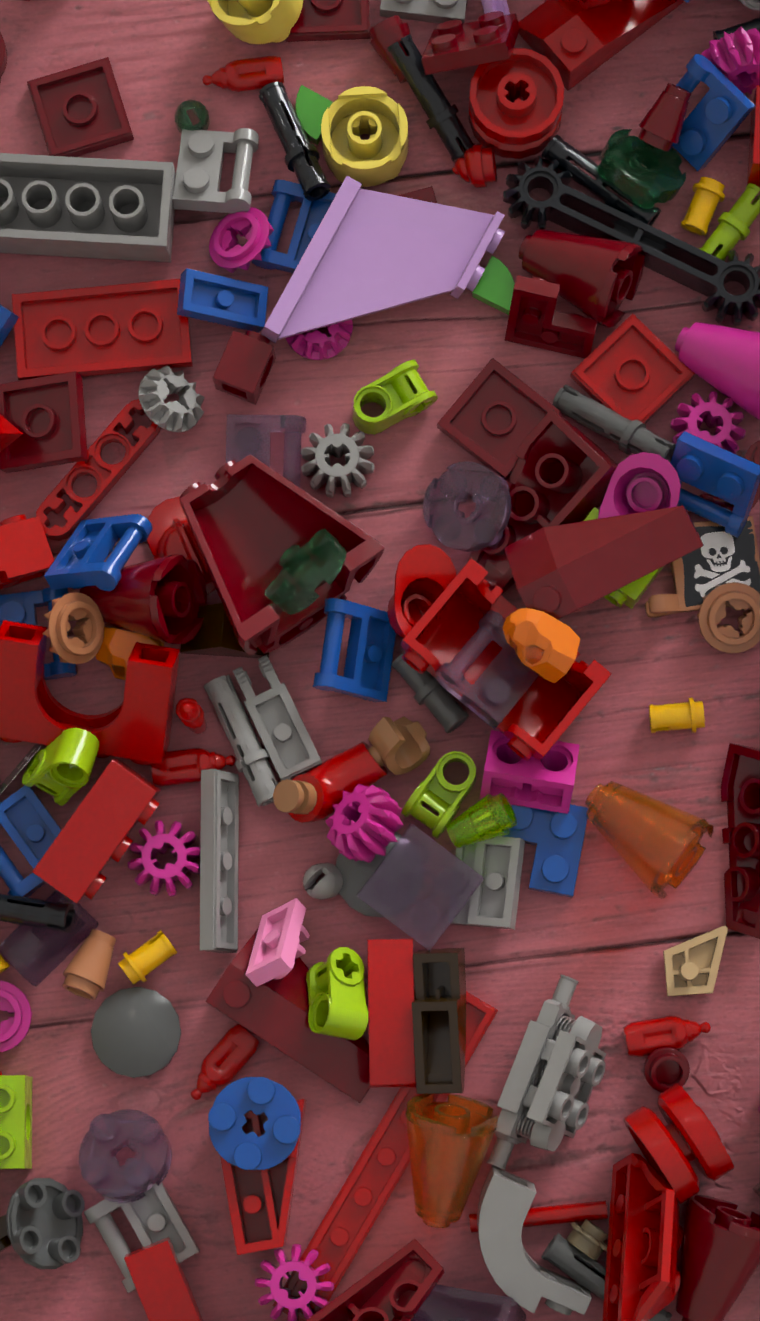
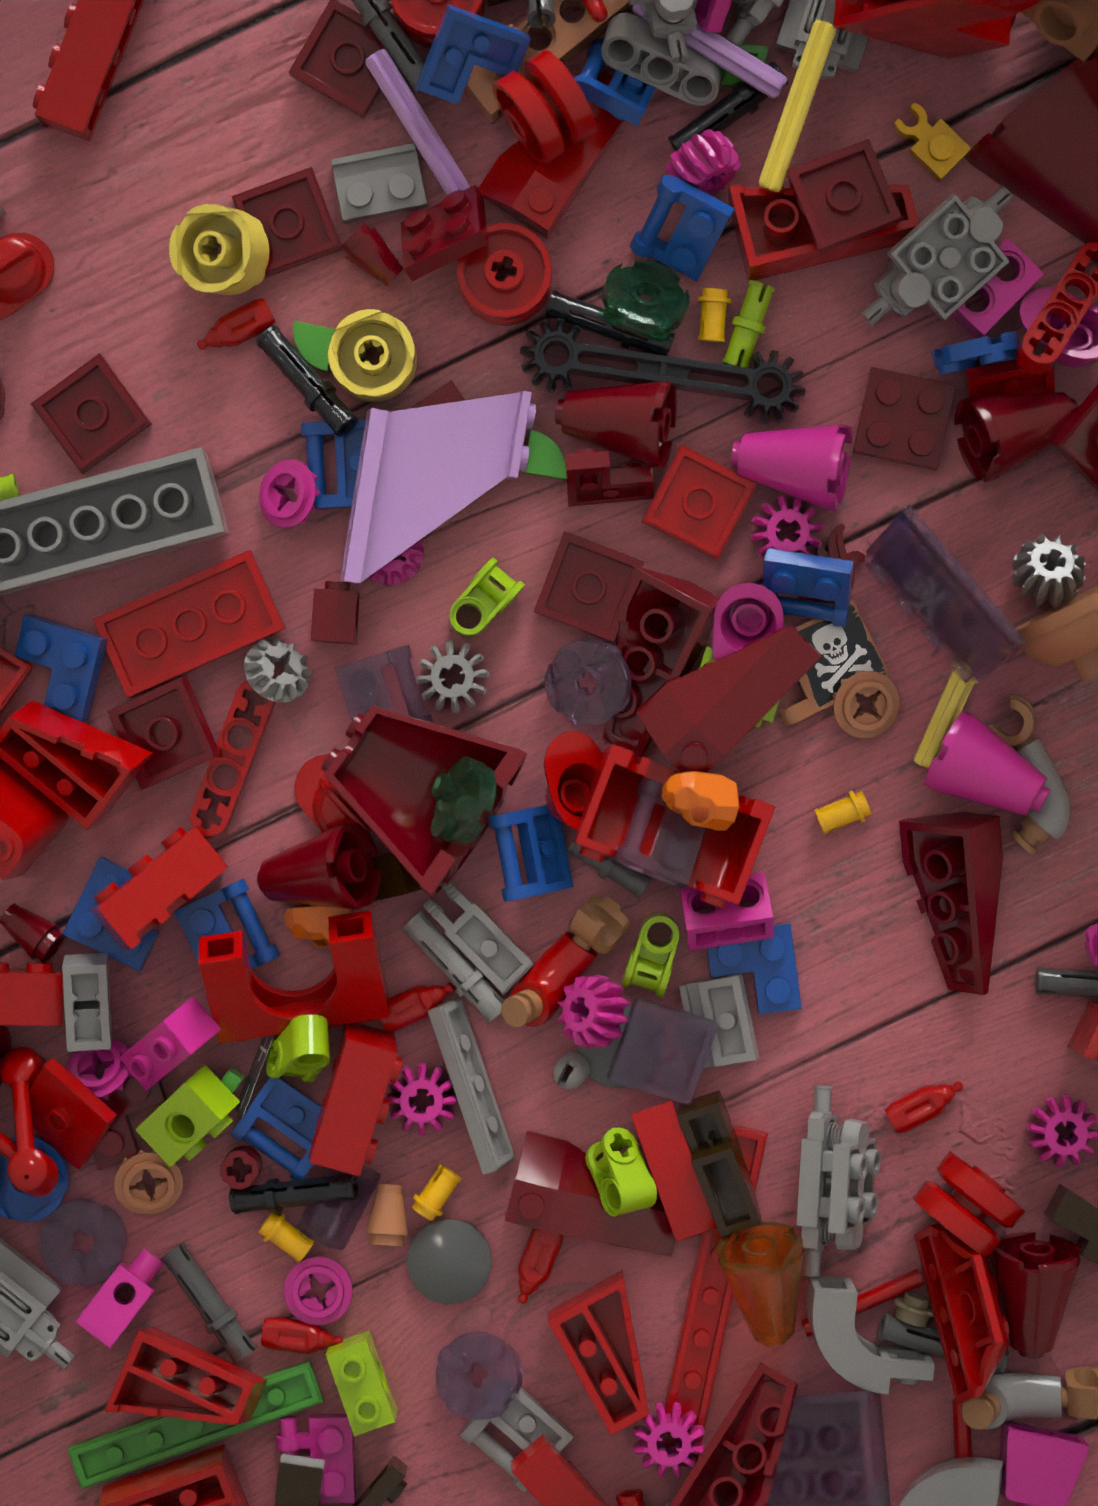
camera: 20 degrees left, 10 degrees up
dark grey dish [6,1178,85,1269] -> none
nougat gear [42,592,104,664] -> none
blue plate [44,514,153,591] -> none
light grey plate [173,128,259,213] -> none
clear green hinge [175,99,210,134] -> none
red piece [175,698,207,734] -> none
blue plate [177,268,268,333] -> none
blue plate [208,1077,301,1170] -> none
bright pink plate [245,898,310,987] -> none
black pin [386,34,475,161] -> none
clear neon green cone [446,793,517,848] -> none
red plate [452,144,497,188] -> none
dark grey pin [552,385,676,462] -> none
clear orange cone [585,781,714,898] -> none
dark red cone [638,83,692,152] -> none
dark red plate [644,1047,690,1093] -> none
tan piece [663,926,728,997] -> none

